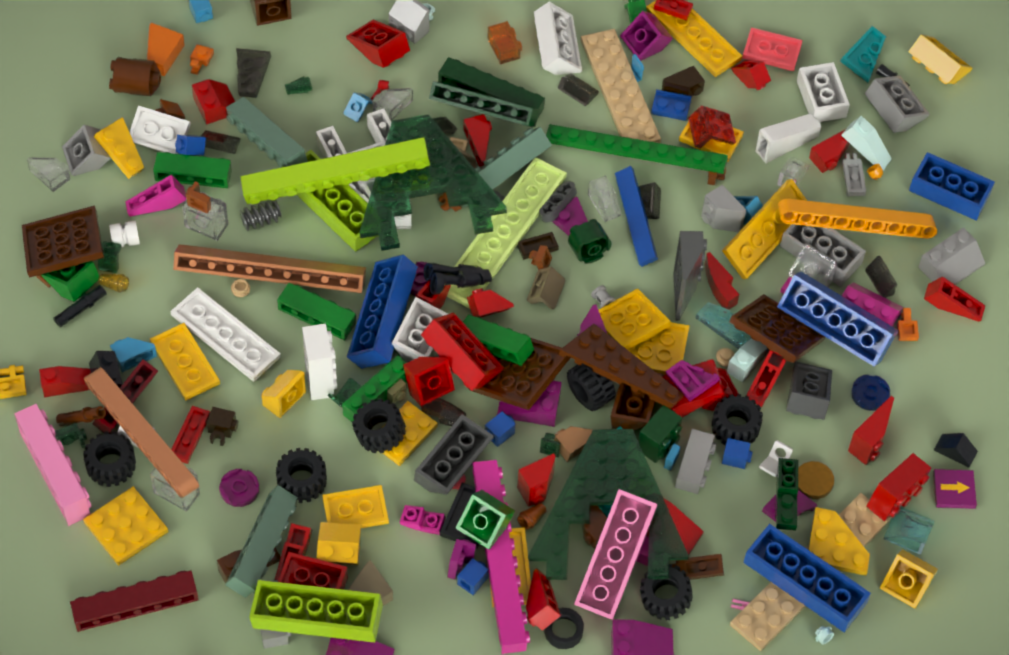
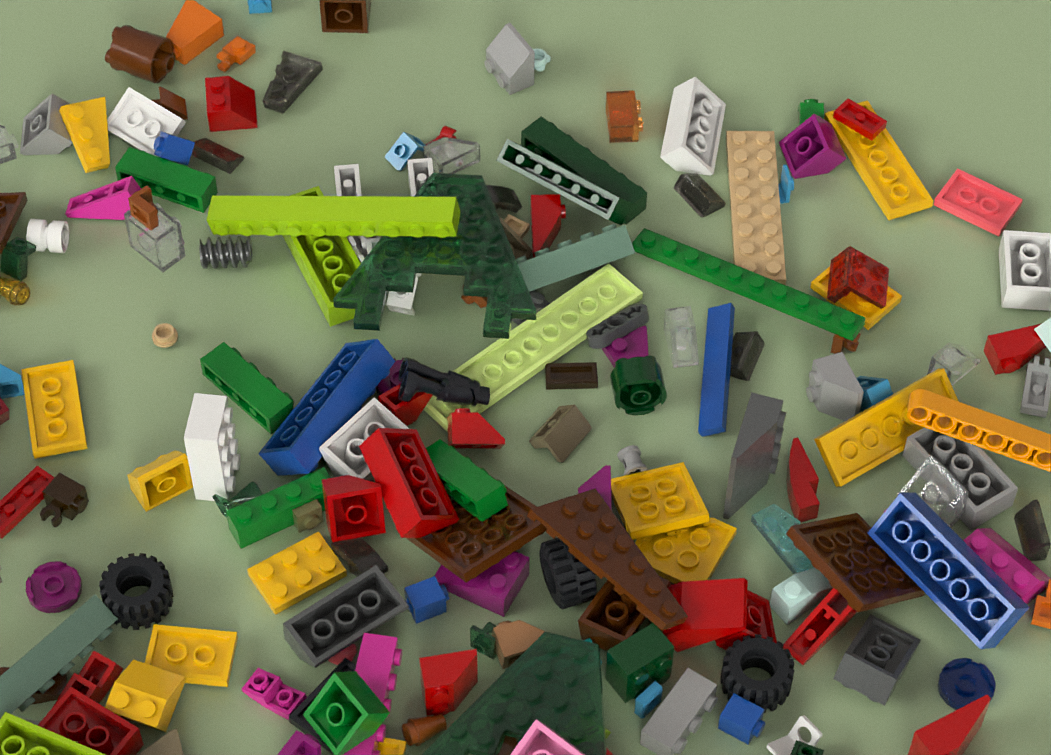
camera: 20 degrees right, 5 degrees down
white plate [170,287,281,382] -> none
nougat brick [173,244,366,293] -> none
sand green brick [226,97,308,168] -> none
clear green cone [285,76,313,95] -> none
red slope [346,19,410,68] -> none
black tyre [352,399,406,453] -> none
dark orange tile [529,245,552,270] -> none
blue plate [651,89,692,121] -> none
dark brown slope [662,65,705,96] -> none
magenta wing [666,360,720,402] -> none
tan plate [716,348,735,367] -> none
red slope [731,60,771,90] -> none
white slope [755,113,821,164] -> none

